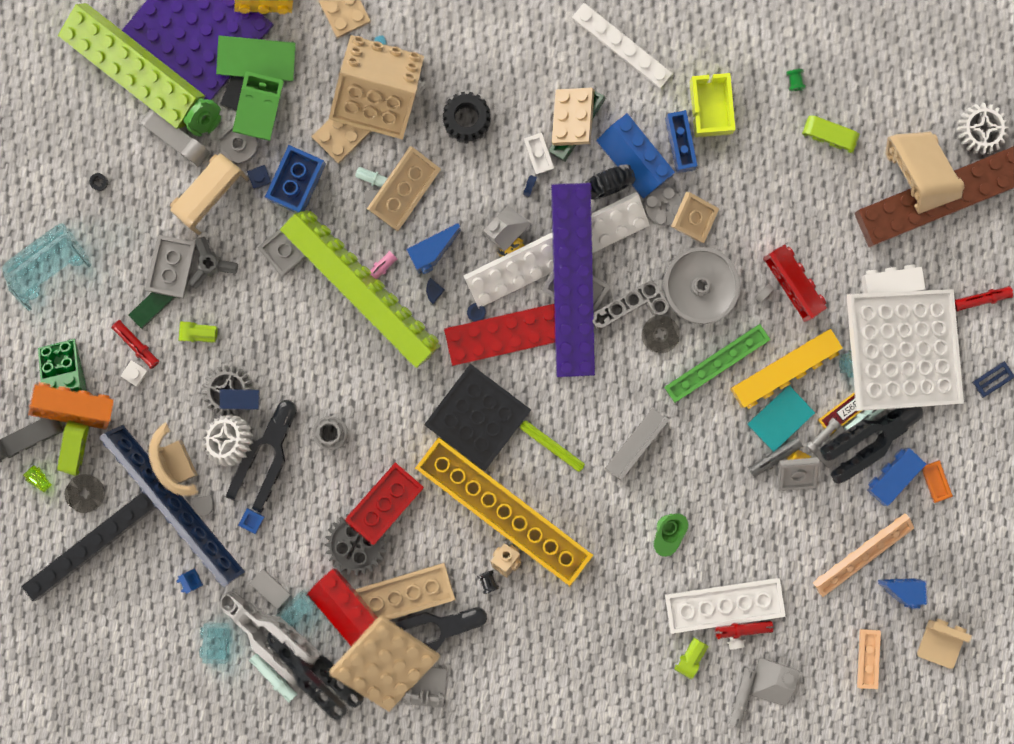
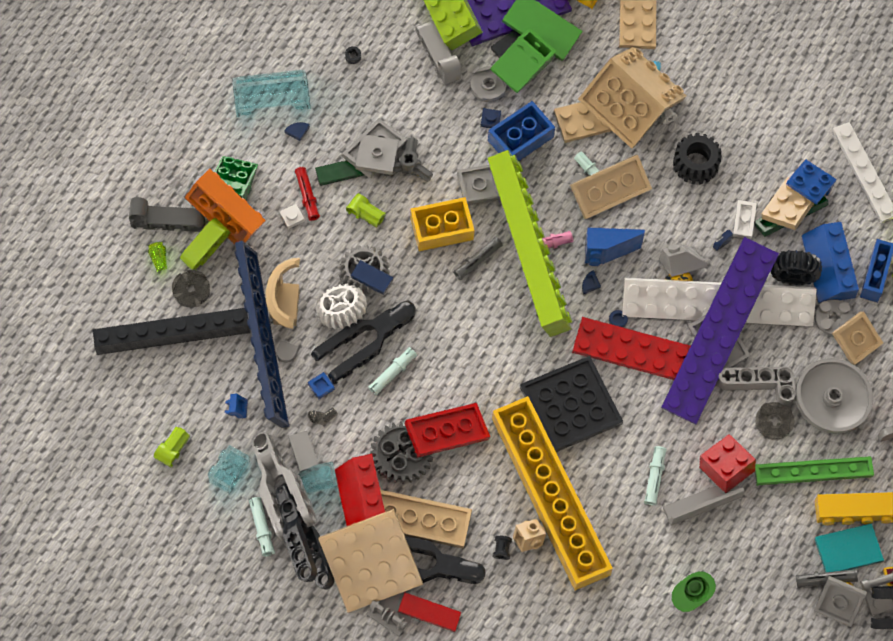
camera: 30 degrees right, 20 degrees down
tan windscreen [170,154,249,235] -> none
bright green plate [183,98,221,136] -> none
light grey piece [313,416,348,450] -> none
lime axle [520,420,585,472] -> none
none -> lime piece [154,427,190,468]
none -> dark blue tile [284,122,310,141]
none -> clear smoke arm [308,407,338,425]
none -> light grey plate [355,134,399,175]
none -> light aqua pin [368,347,417,396]
none -> red tile [398,592,461,632]
none -> yellow brick [410,197,475,251]
none -> dark grey pin [453,237,503,280]
none -> light aqua pin [644,446,667,506]
none -> brick [699,434,756,493]
none -> blue bracket [786,159,837,204]

